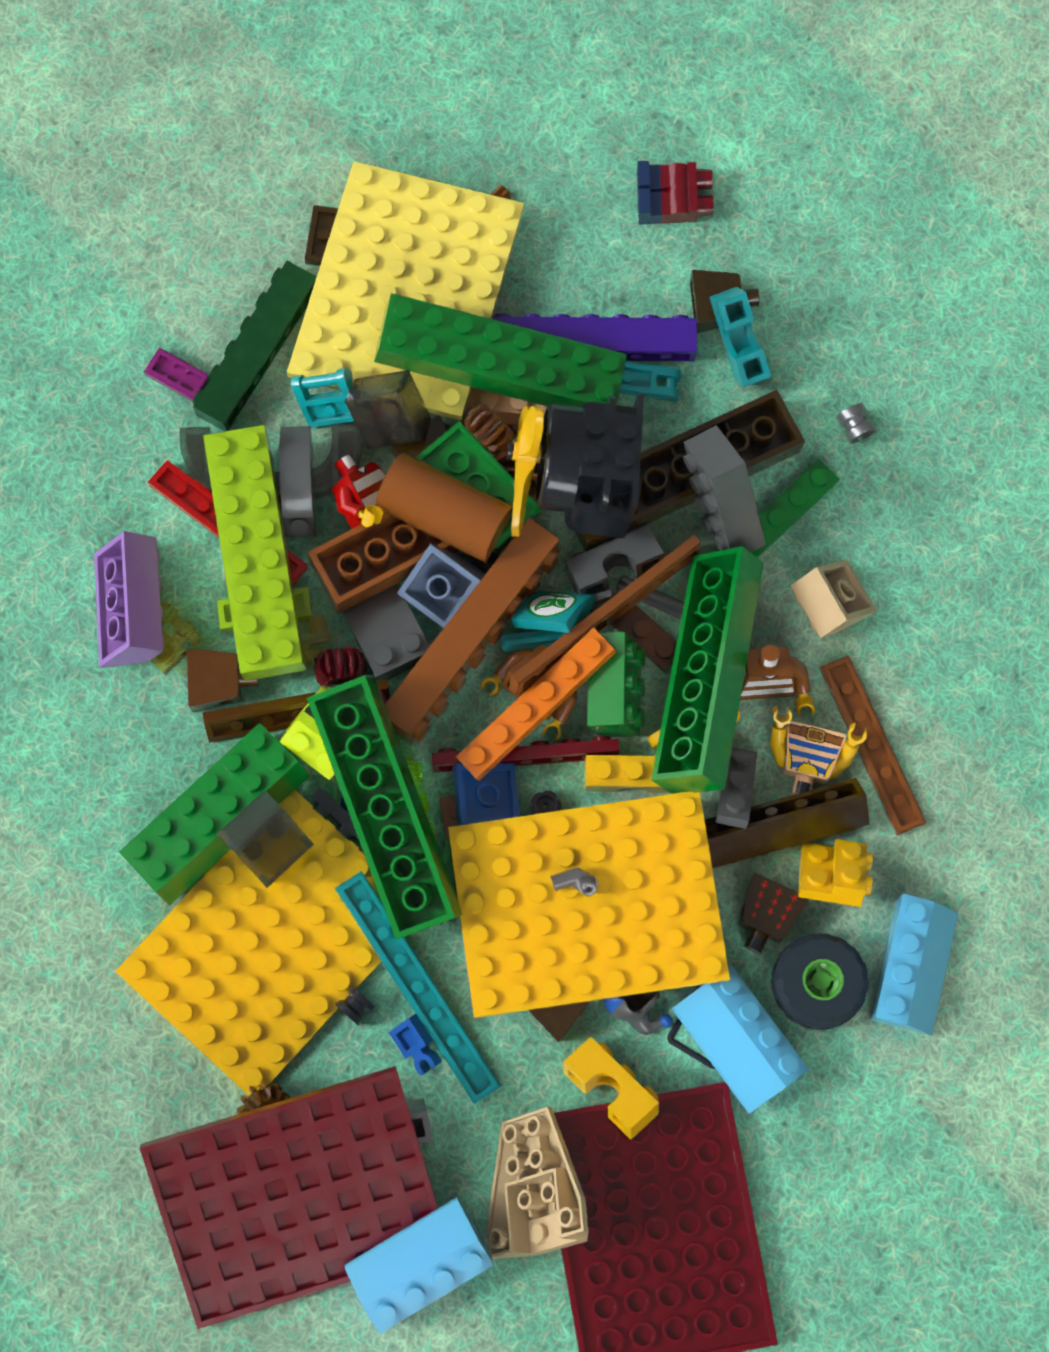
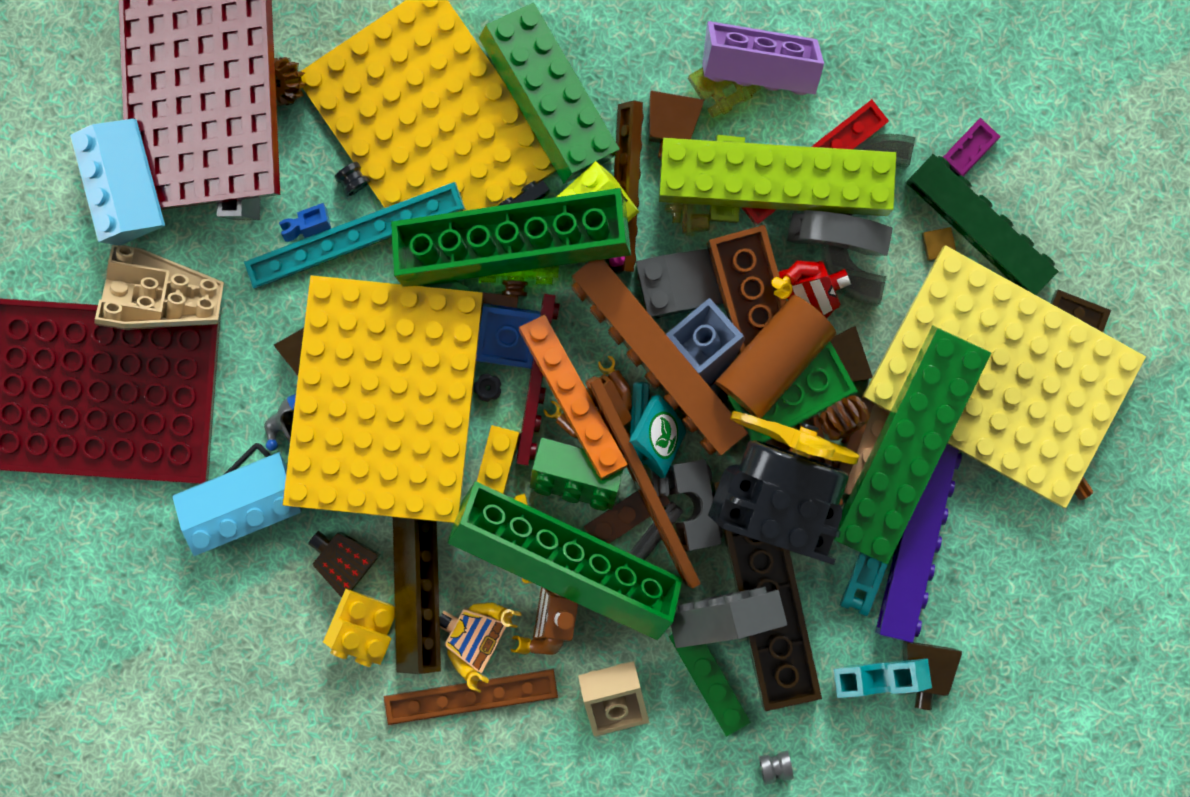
camera: 110 degrees right, 10 degrees up
clear smoke piece [217,790,314,888] -> none
teal plate [291,368,366,428] -> none
dark red gear [313,646,367,688] -> none
clear smoke piece [345,370,431,449] -> none
dark grey arm [550,867,598,896] -> none
yellow arch [563,1037,659,1140] -> none
dark red hips [637,161,714,225] -> none
dark grey plate [715,747,758,829] -> none
black wheel [771,933,869,1030] -> none
medium azure slope [870,893,958,1036] -> none
none -> reddish brown bush [502,280,528,297]
none -> pearl gold tile [922,227,956,261]

